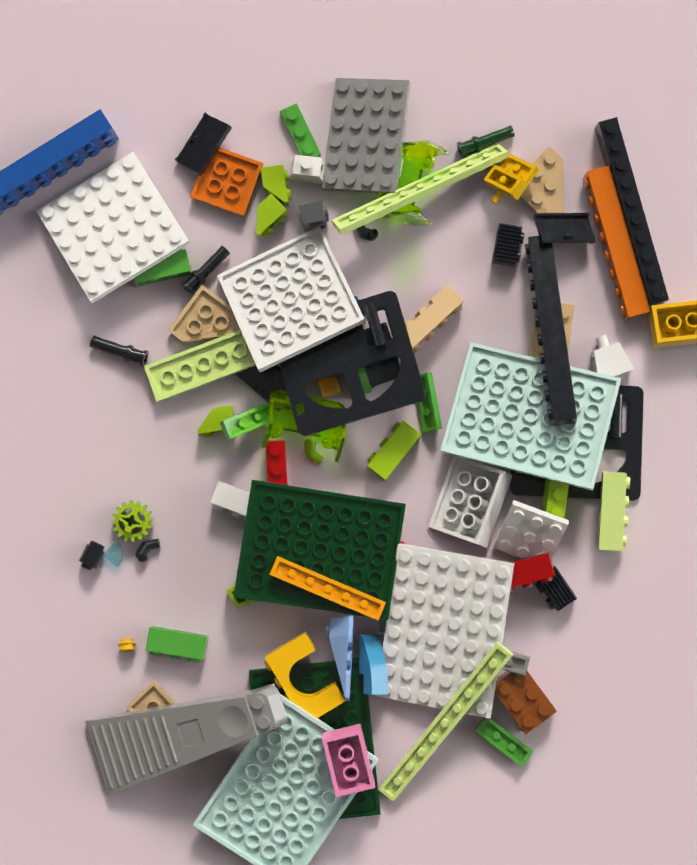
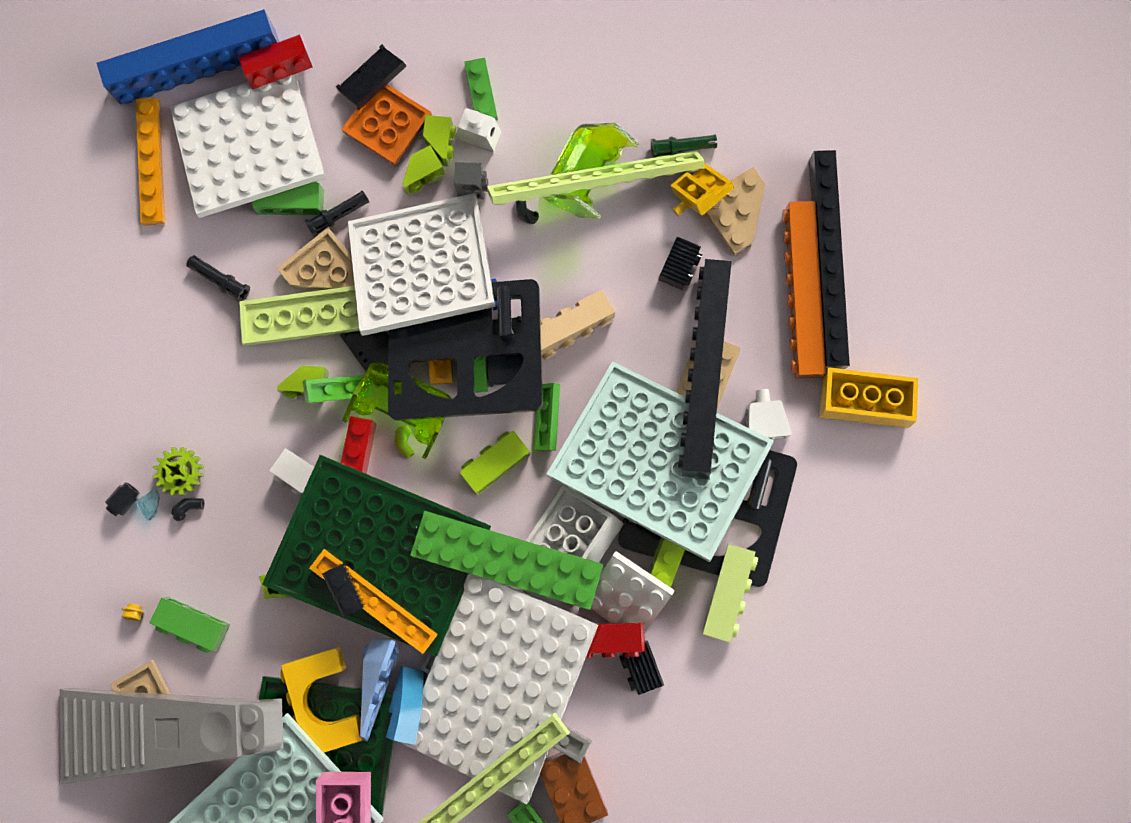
camera: 15 degrees right, 5 degrees down
light grey plate [322,78,411,194] -> none
black door [533,213,596,244] -> none
none -> light orange plate [135,98,165,225]
none -> red brick [239,34,313,90]
none -> black brick [322,563,366,617]
none -> bright green plate [410,511,604,610]

